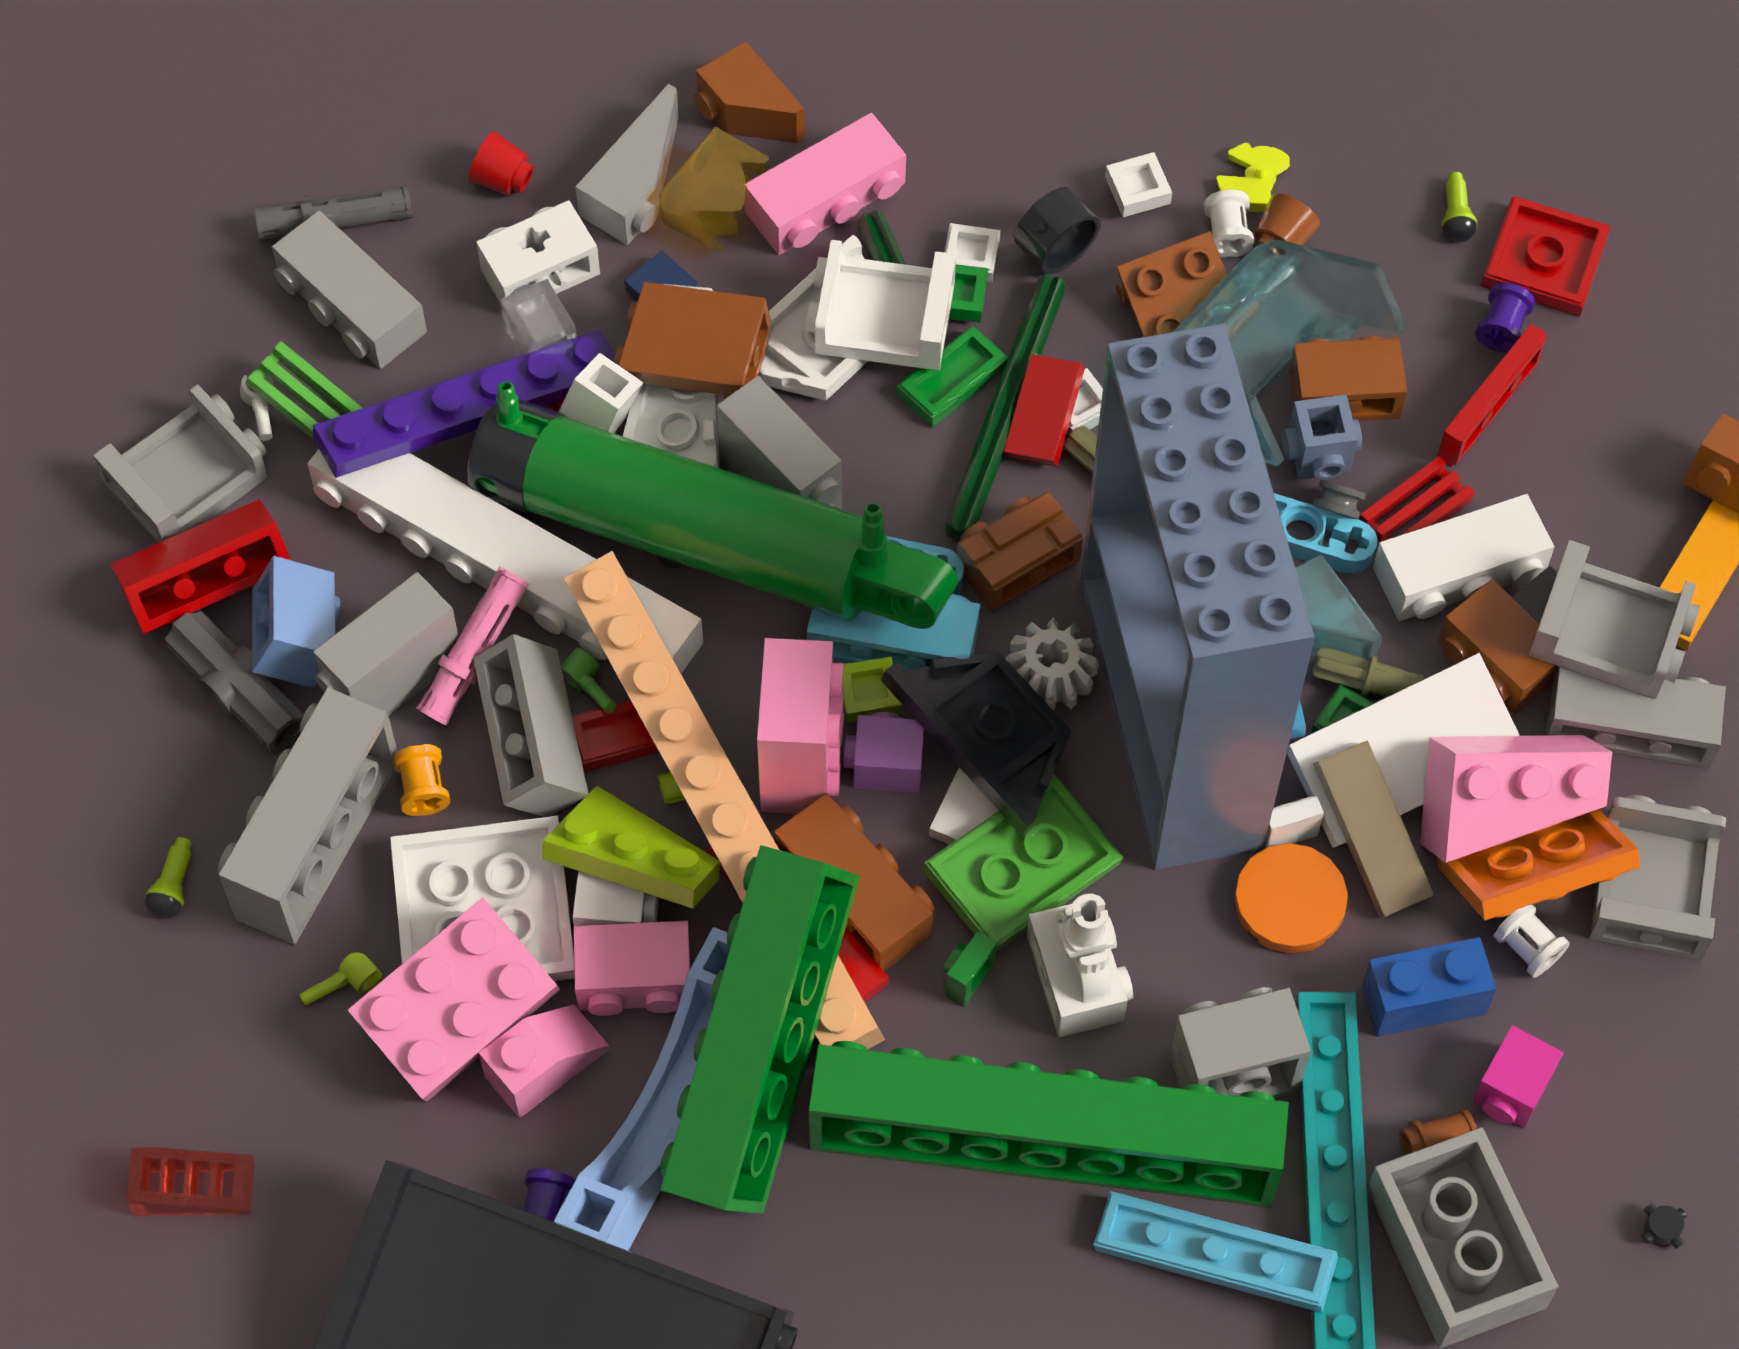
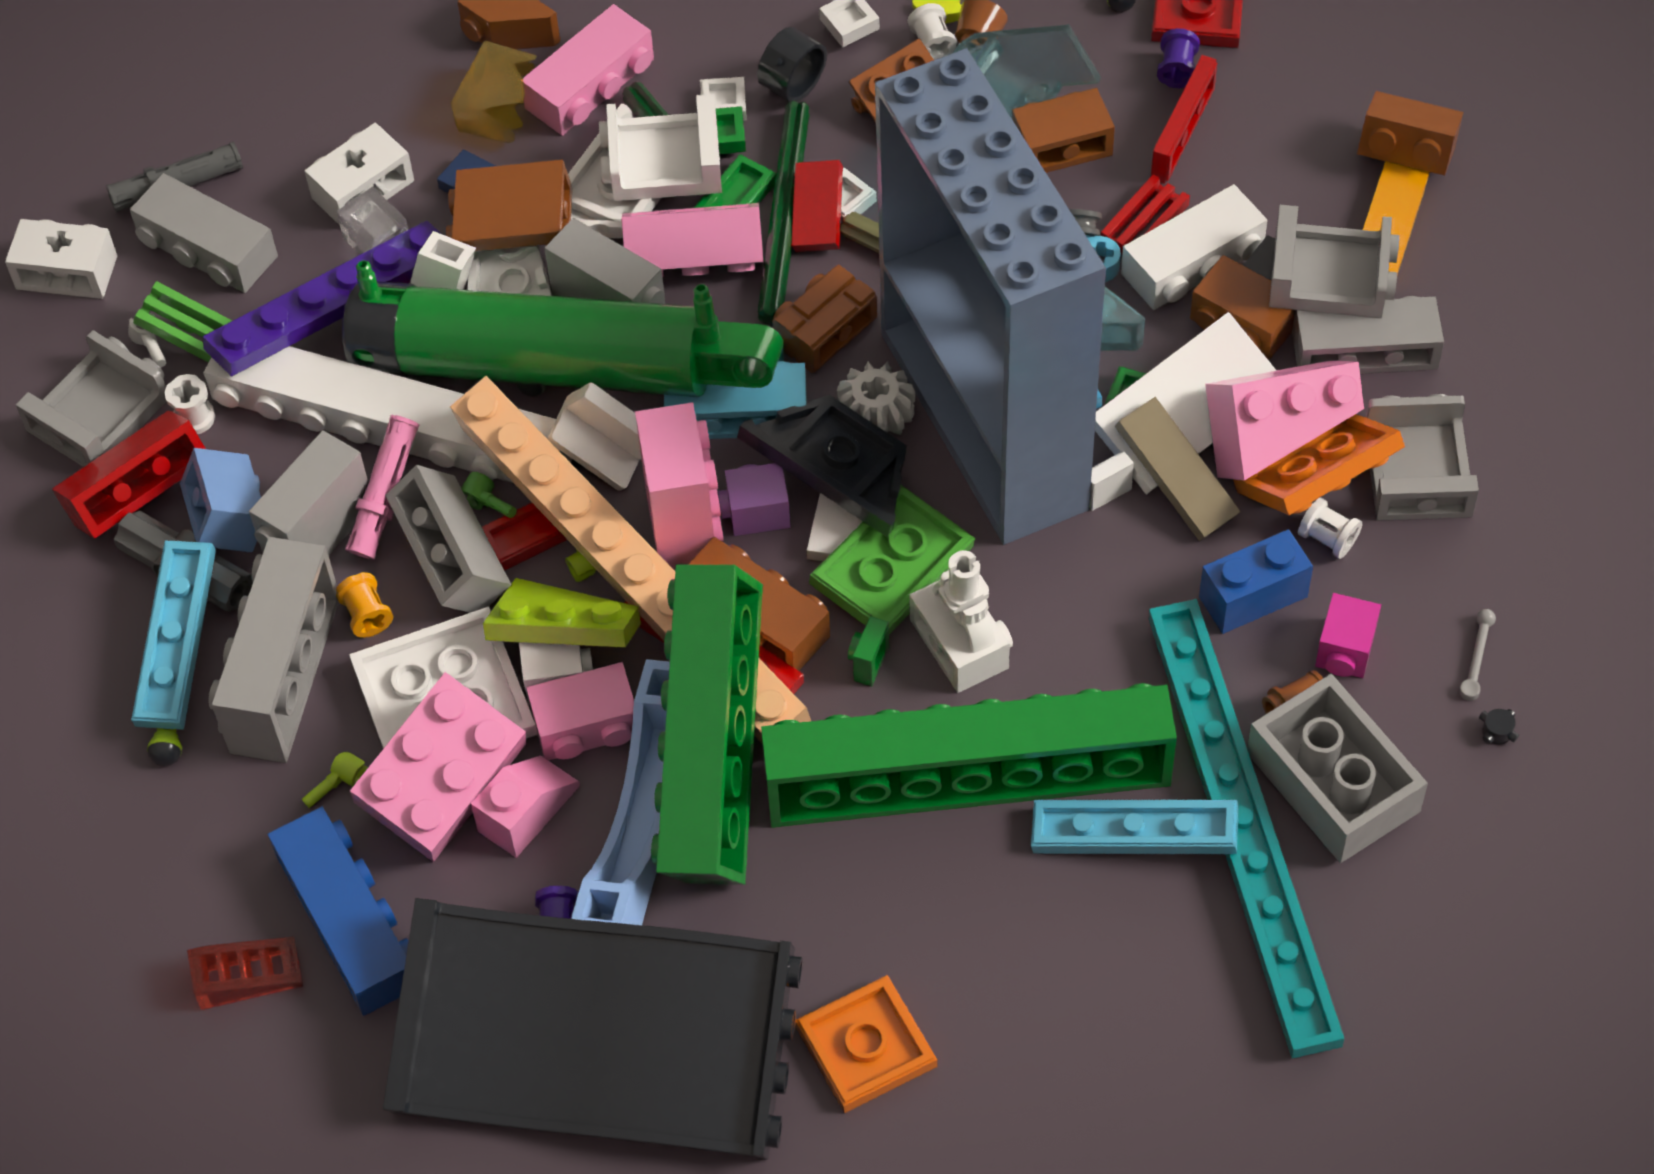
camera: 10 degrees left, 5 degrees down
red hat [468,131,534,196] -> none
light grey slope [575,84,679,246] -> none
lime plate [843,657,901,723] -> none
light grey brick [1169,987,1311,1098] -> none
orange tile [1234,843,1348,954] -> none
sand blue brick [1282,394,1362,480] -> none
olive axle [1312,646,1424,698] -> none
none -> white brick [5,219,117,299]
none -> medium azure tile [131,541,216,730]
none -> white bush [165,374,215,434]
none -> blue brick [267,806,409,1016]
none -> white panel [547,382,641,491]
none -> bright pink brick [621,203,763,277]
none -> light grey hinge [1460,609,1496,701]

